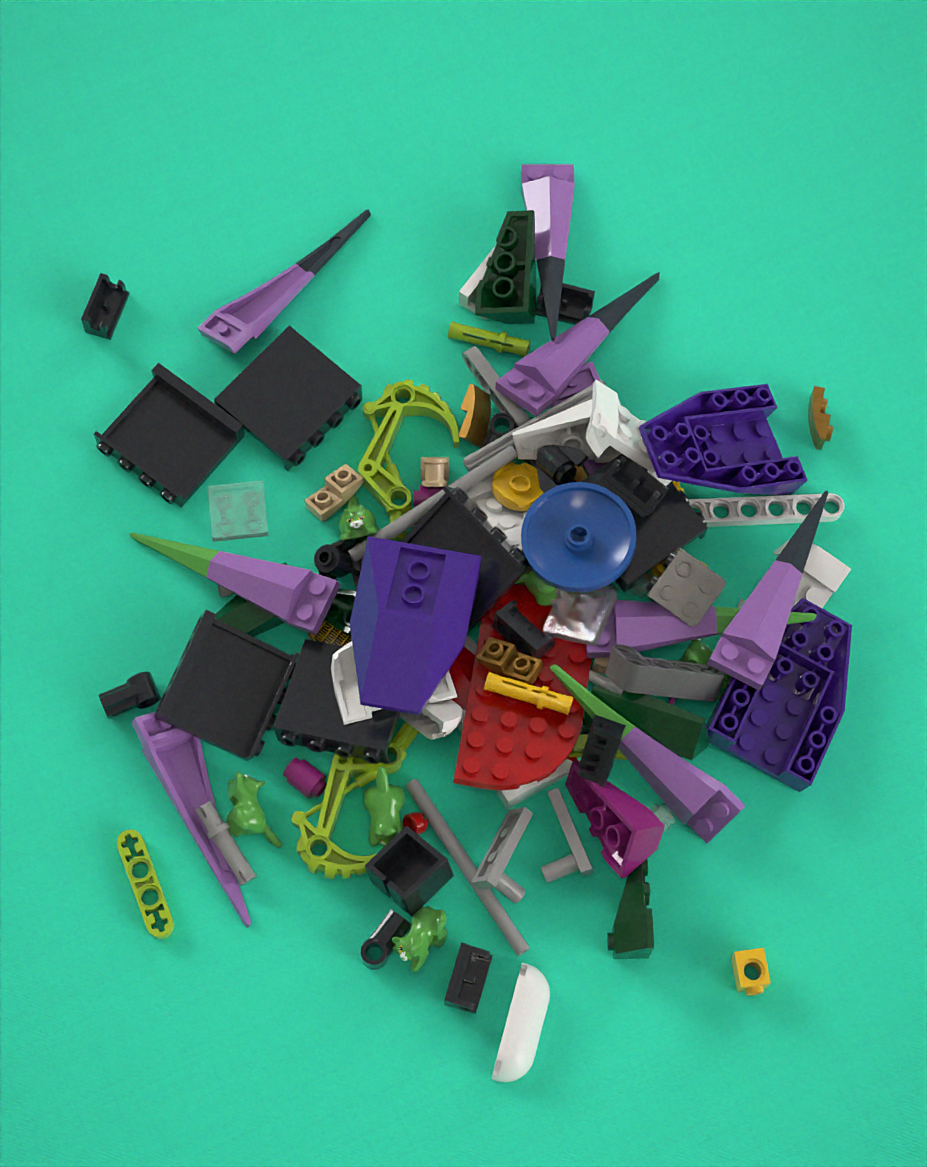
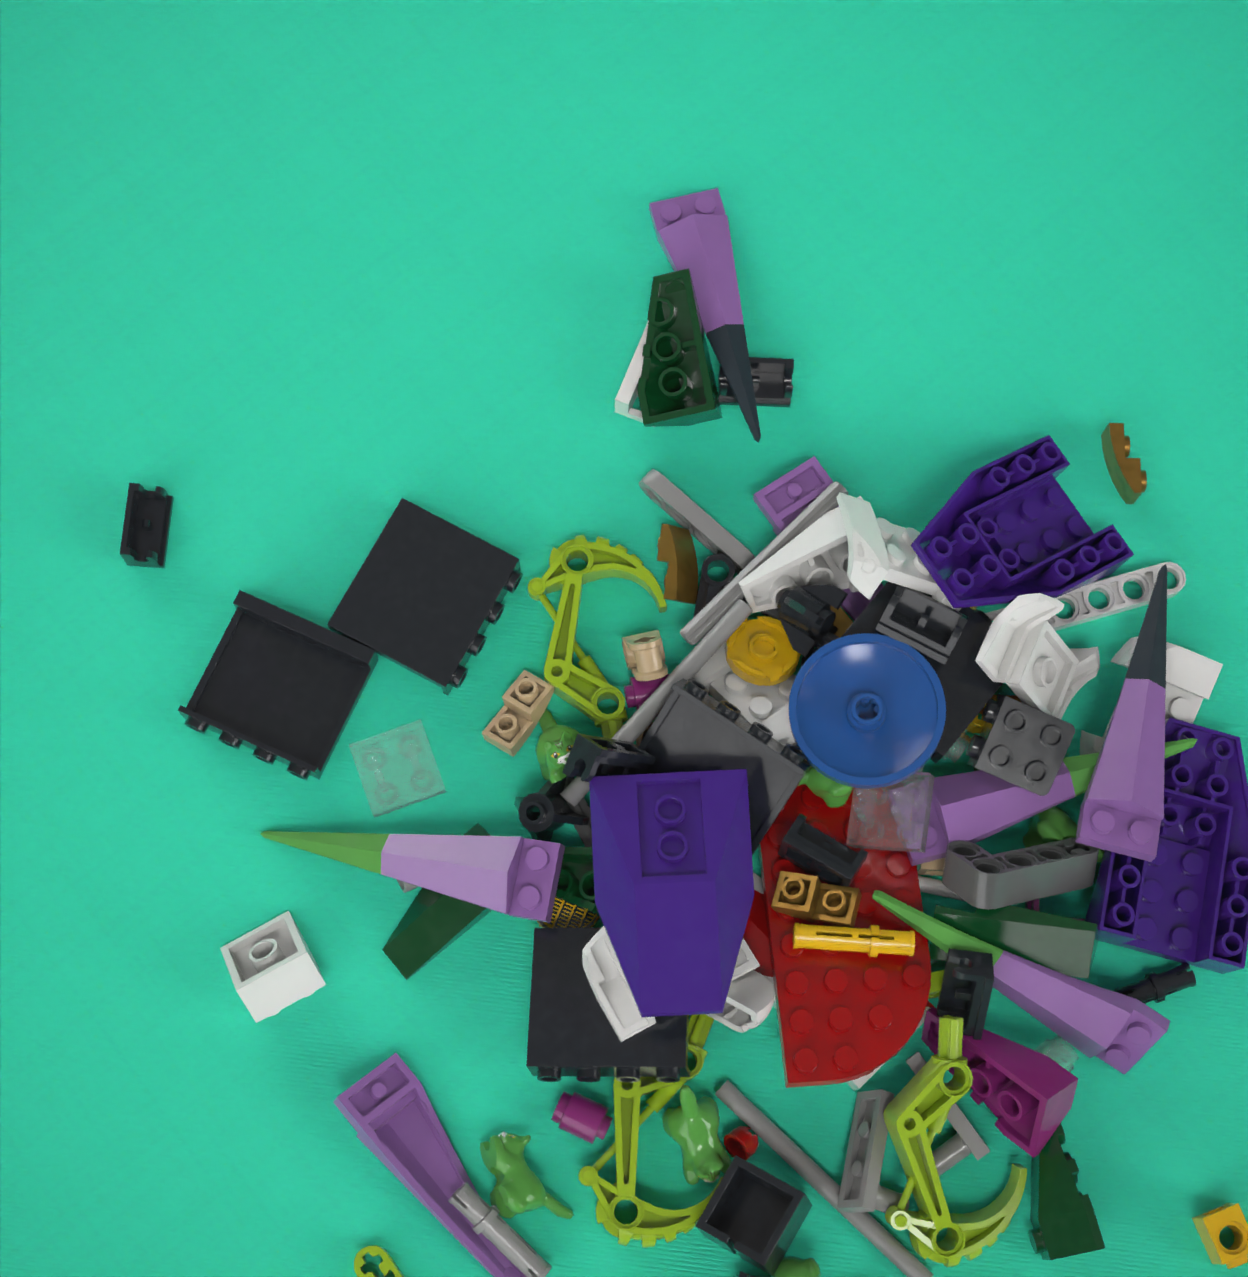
camera: 15 degrees left, 5 degrees up
black piece [99,672,161,719] -> none
black panel [153,609,299,761] -> none
medium lavender plate [197,209,371,354] -> none
lime pin [448,321,531,357] -> none
medium lavender plate [495,272,660,417] -> none
none -> white slope [220,911,326,1023]
none -> black hinge [562,733,656,782]
none -> lime piece [883,1015,1027,1267]
none -> white piece [975,593,1100,719]
none -> black pin [1114,962,1196,1004]

